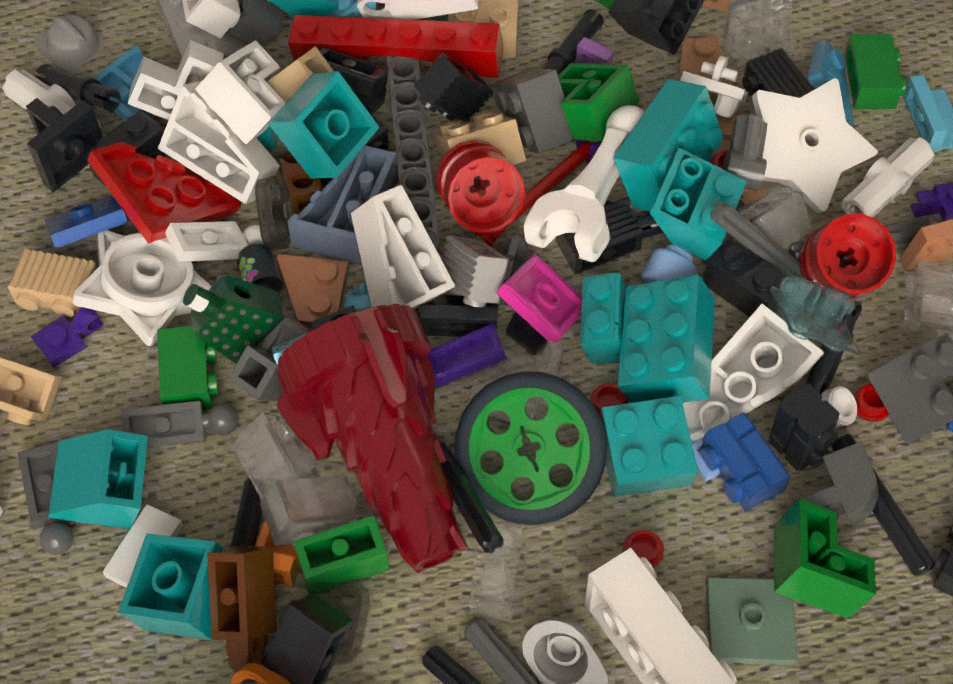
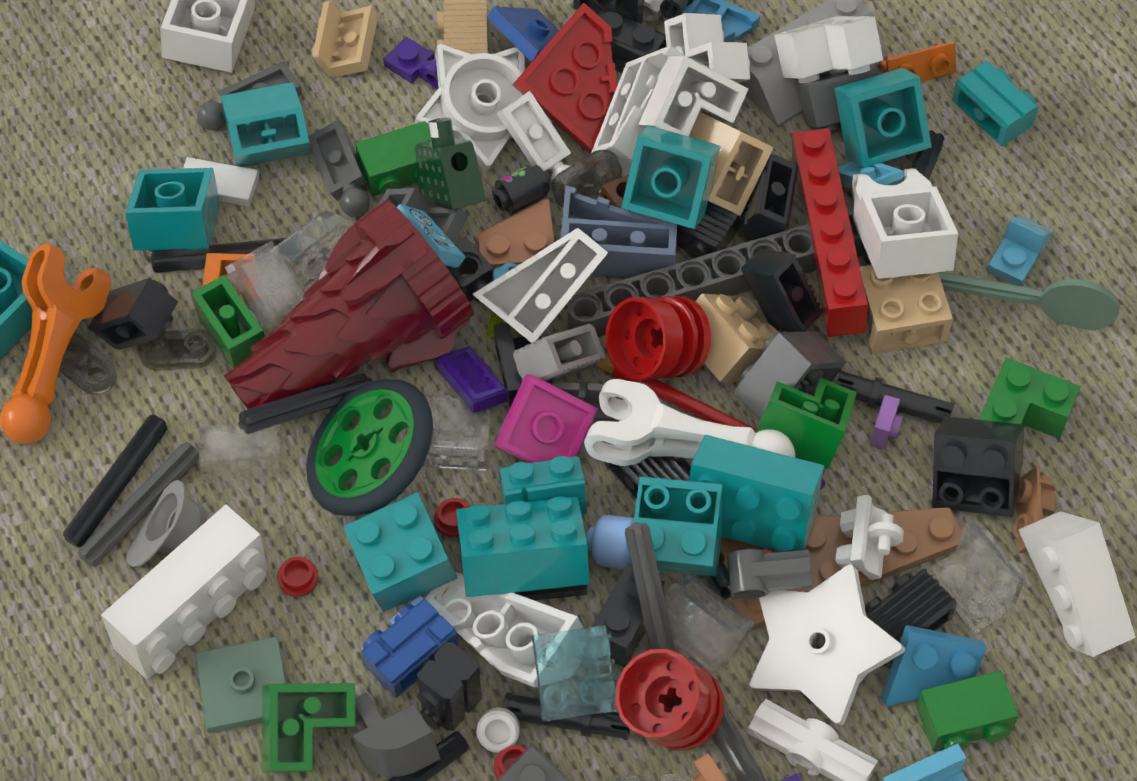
camera: 75 degrees right, 0 degrees up
reddish brown hinge [207,546,277,672] -> none

